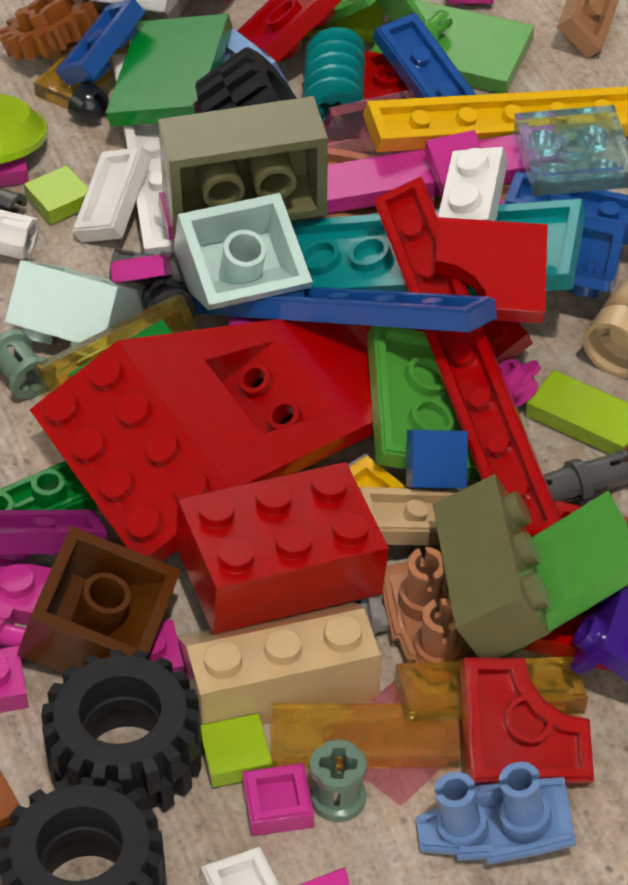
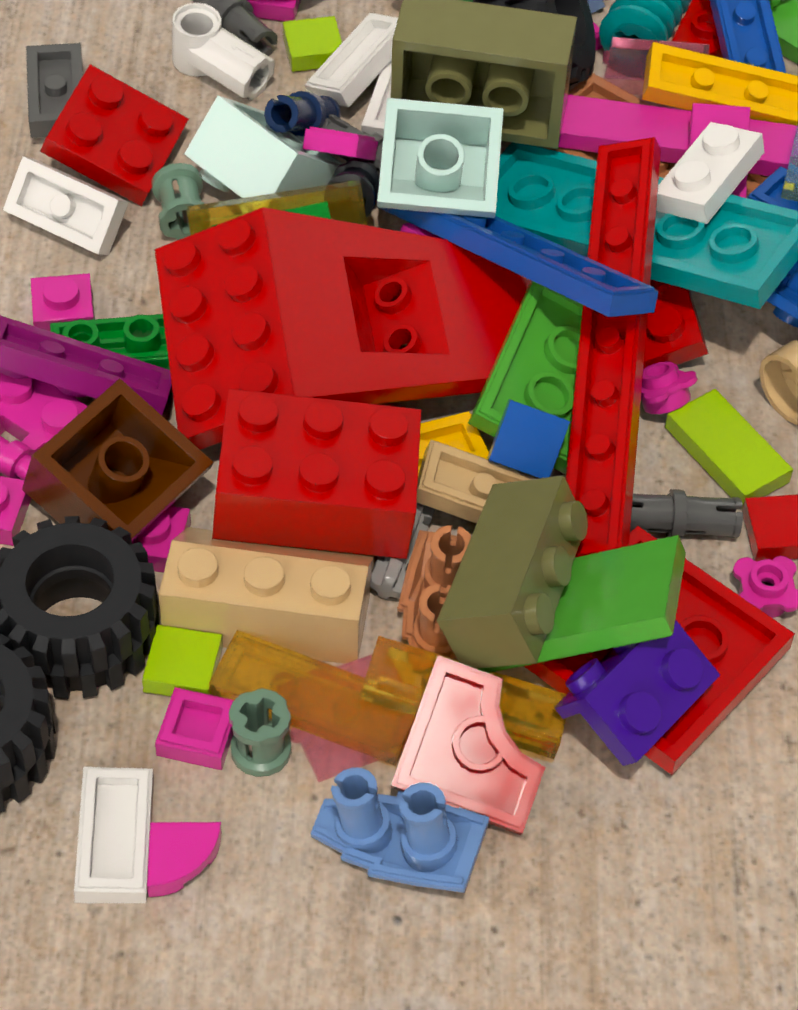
camera: 20 degrees right, 5 degrees up
red tile [435,217,548,324] -> none
none -> dark blue pin [264,91,341,137]

